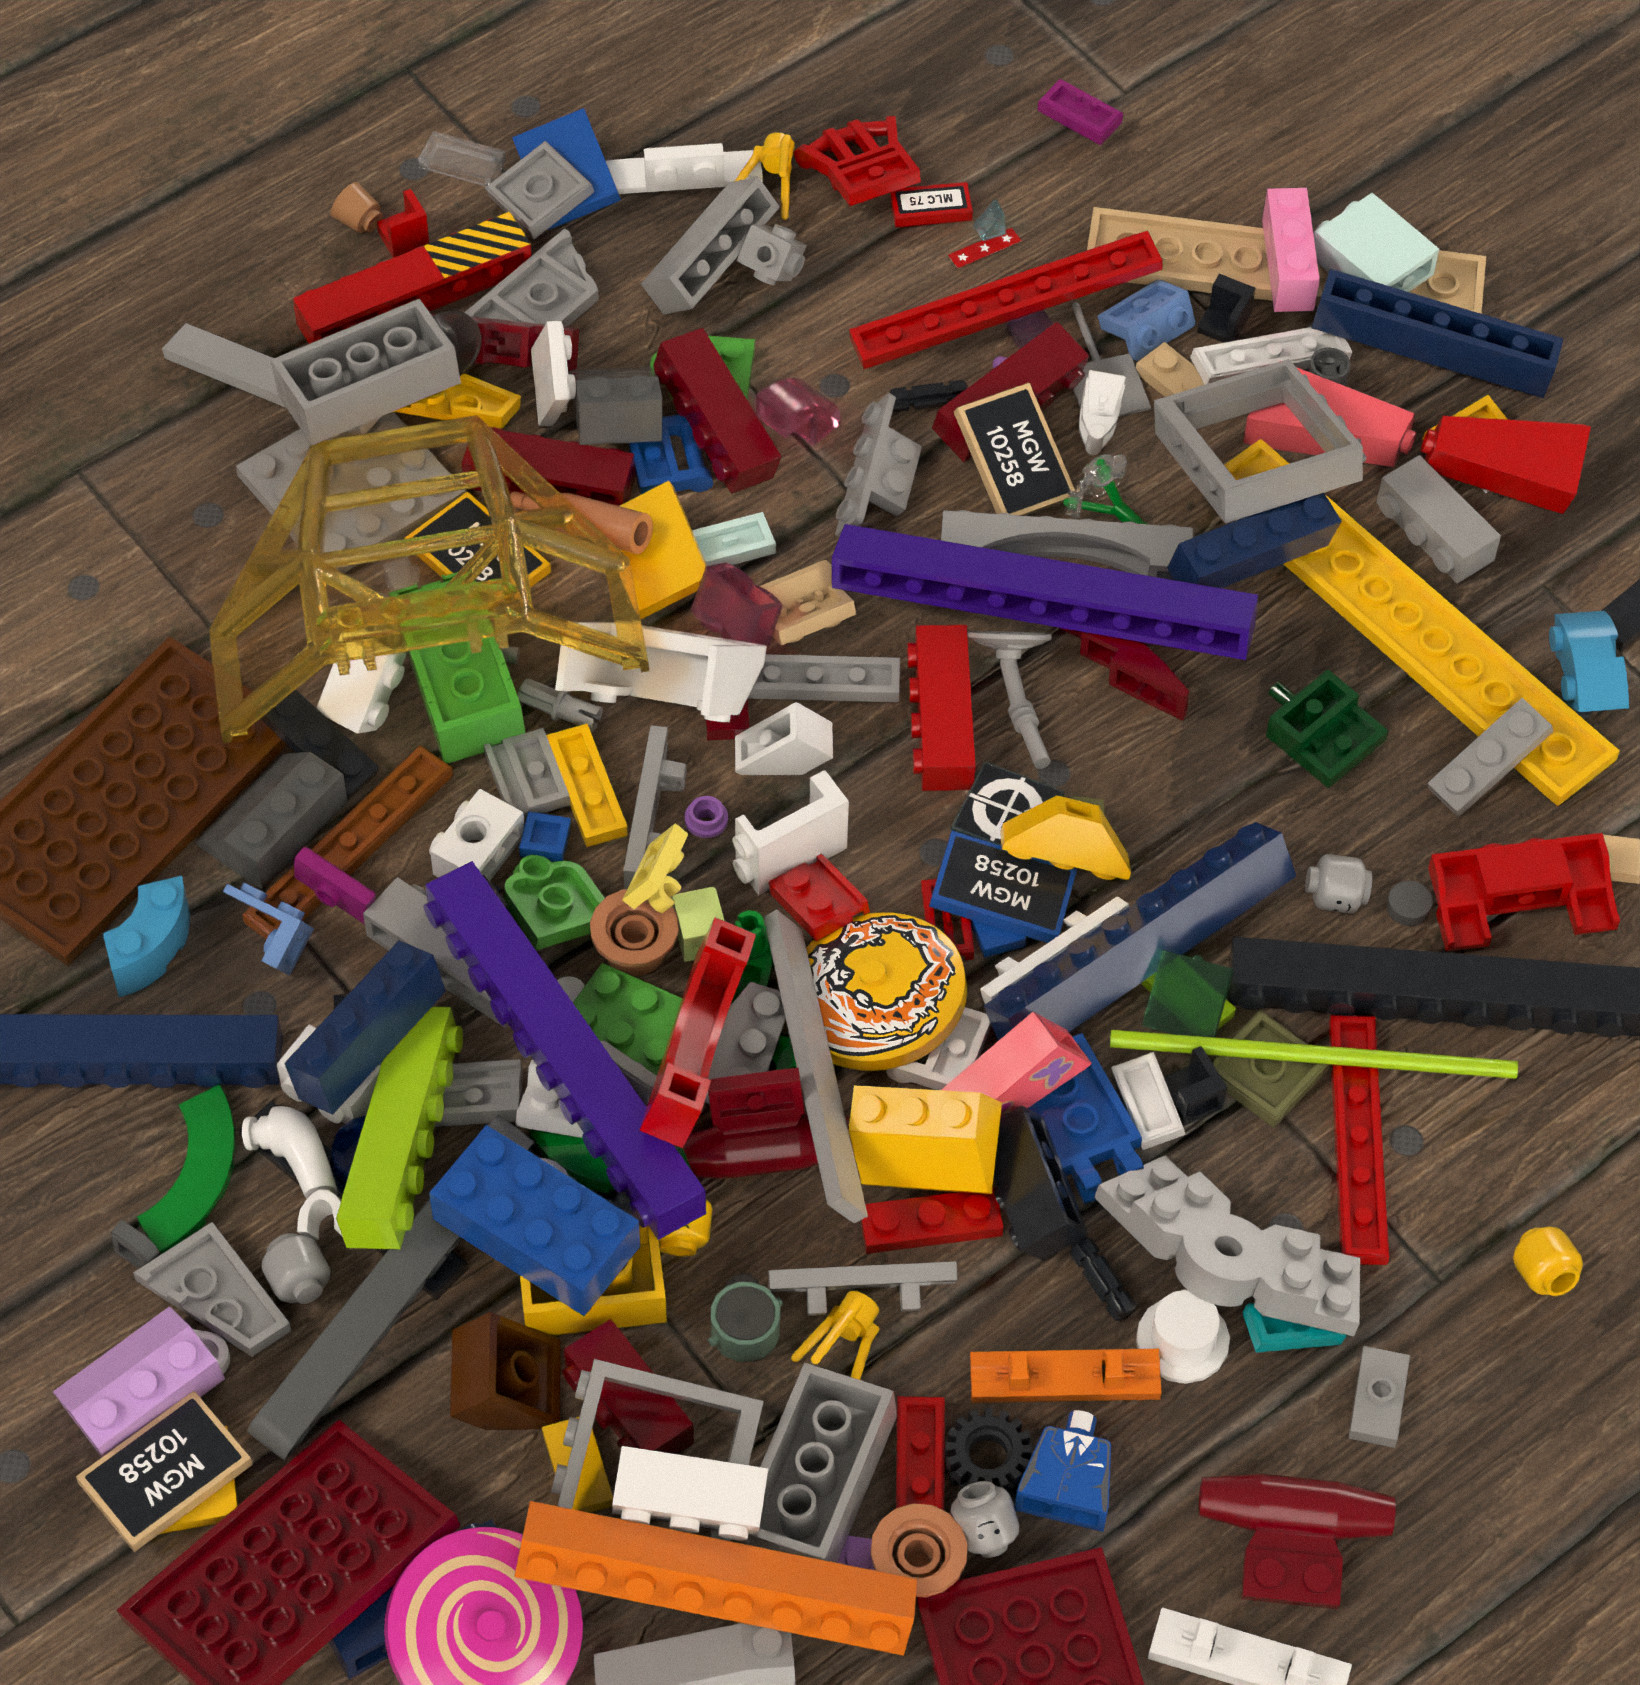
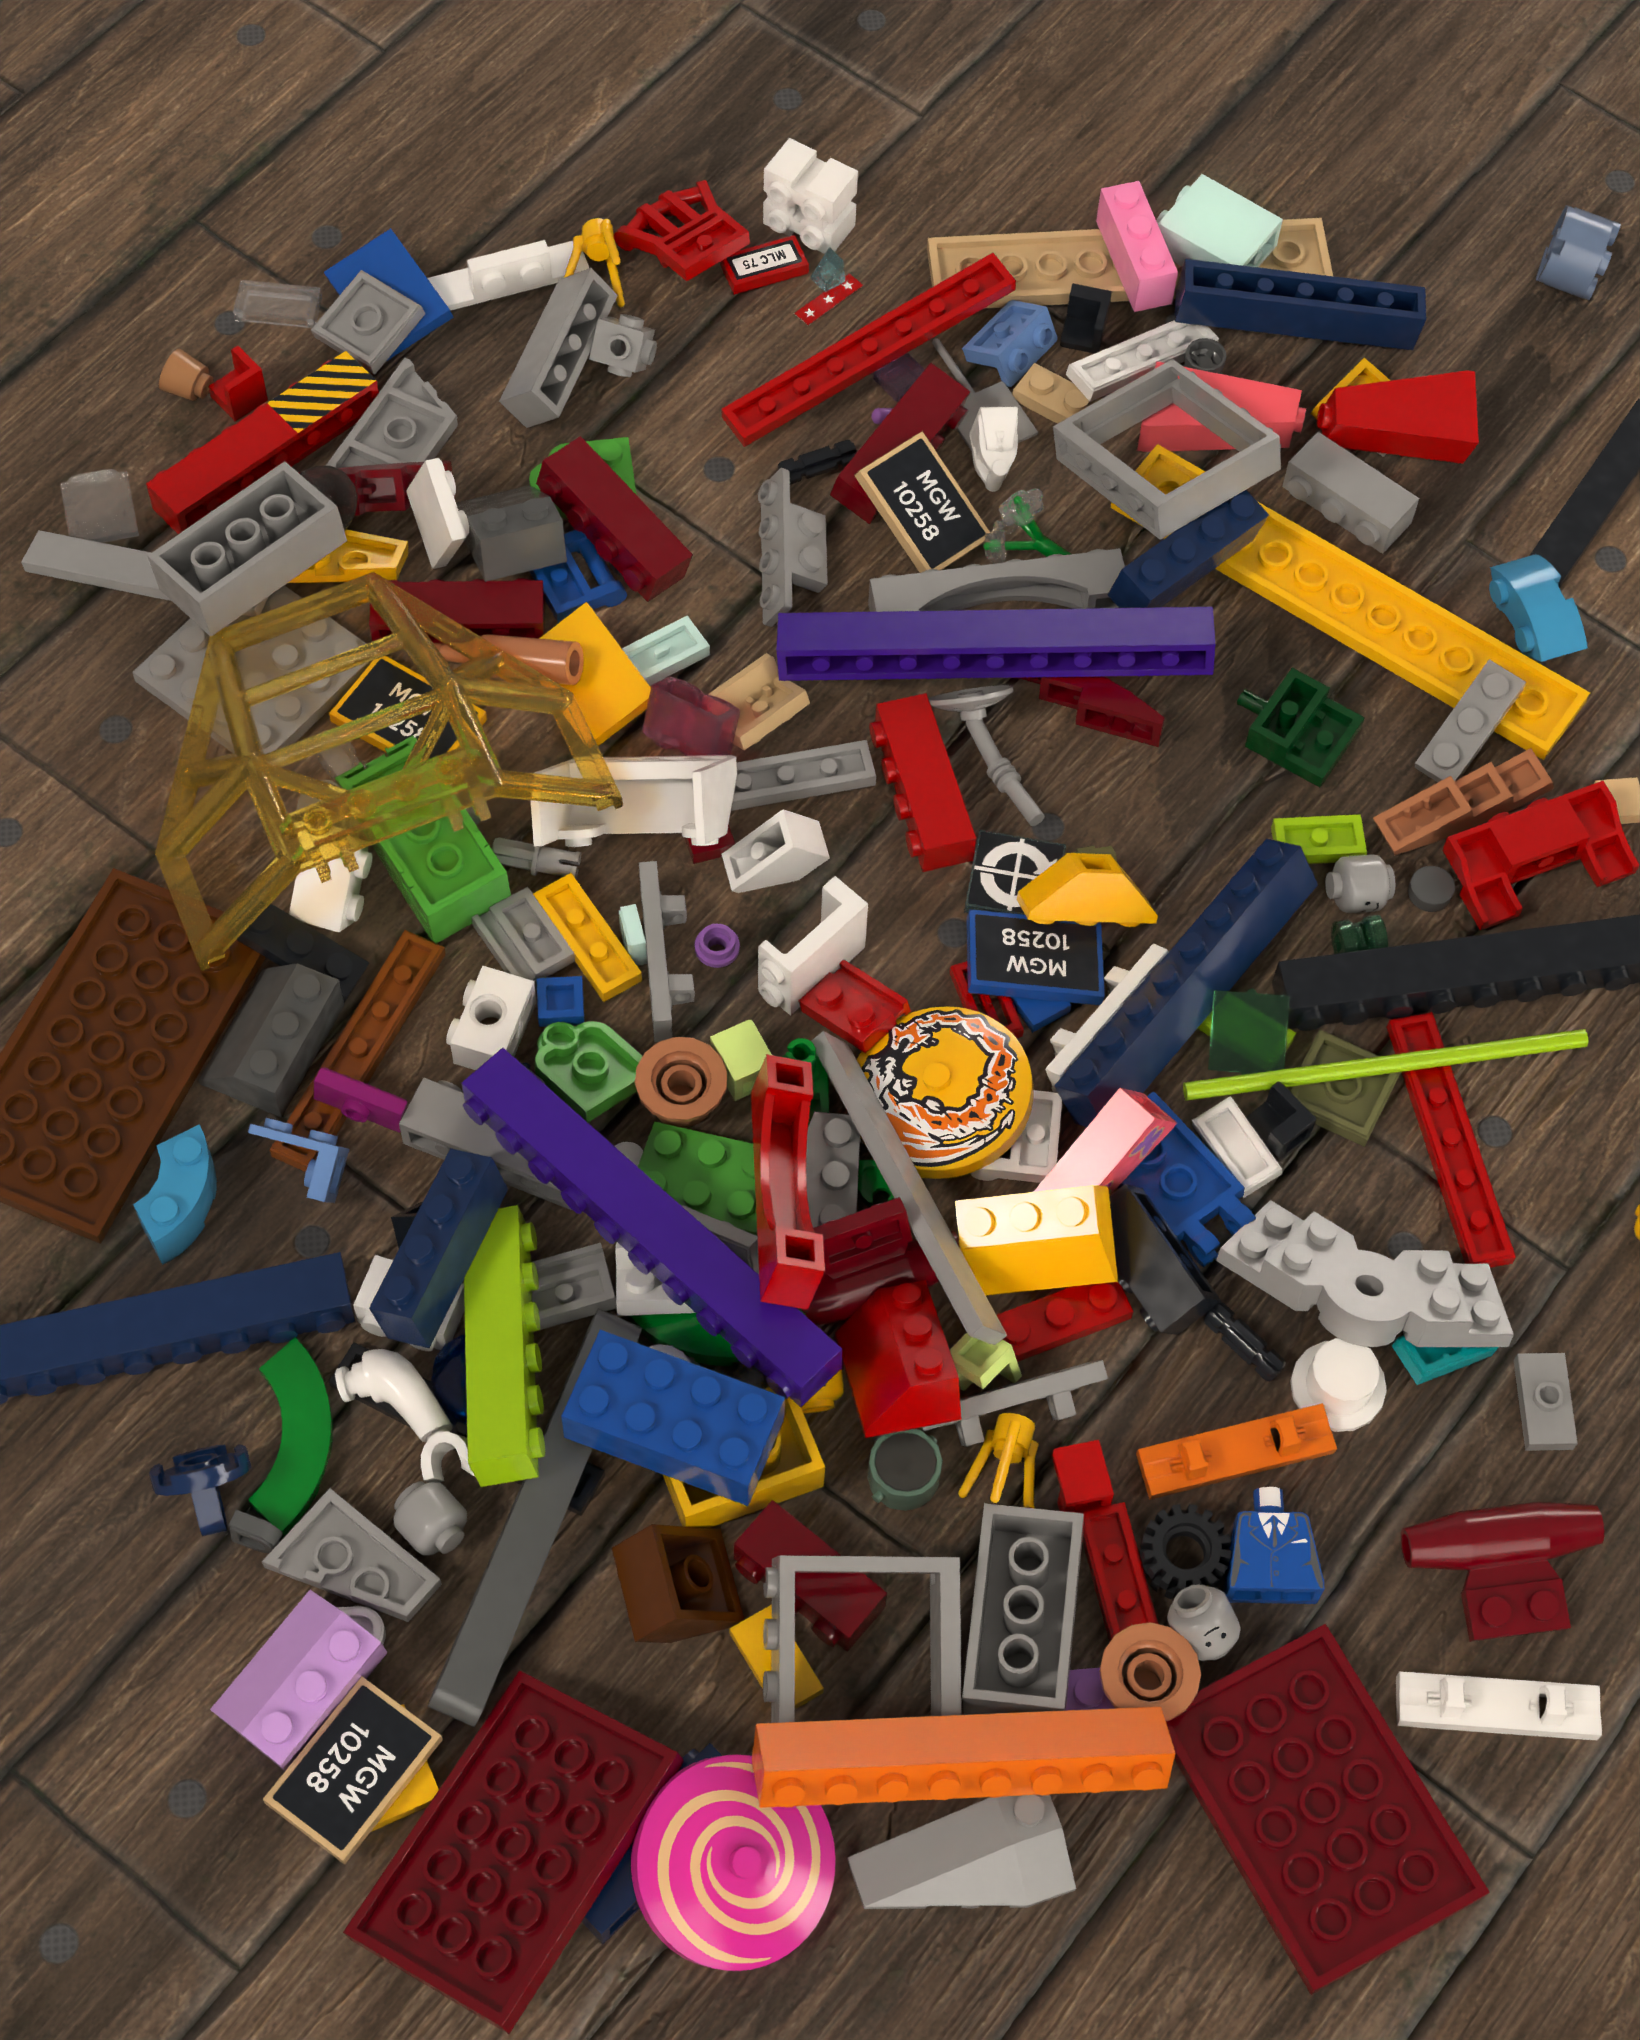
camera: 15 degrees left, 5 degrees up
white brick [612,1446,768,1541] -> none
light yellow plate [622,823,688,913] -> none
clear pink brick [756,378,841,446] -> none
magenta plate [1037,79,1123,145] -> none
none -> clear piece [60,469,139,543]
none -> dark blue tile [149,1444,251,1536]
none -> light aqua tile [619,904,647,966]
none -> white brick [763,138,858,257]
none -> red slope [835,1280,961,1438]
none -> yellowish green panel [950,1333,1022,1391]
none -> red panel [1052,1439,1114,1513]
none -> lime plate [1271,814,1367,864]
none -> clear green wheel [1331,914,1388,954]
none -> nougat slope [1373,748,1554,855]

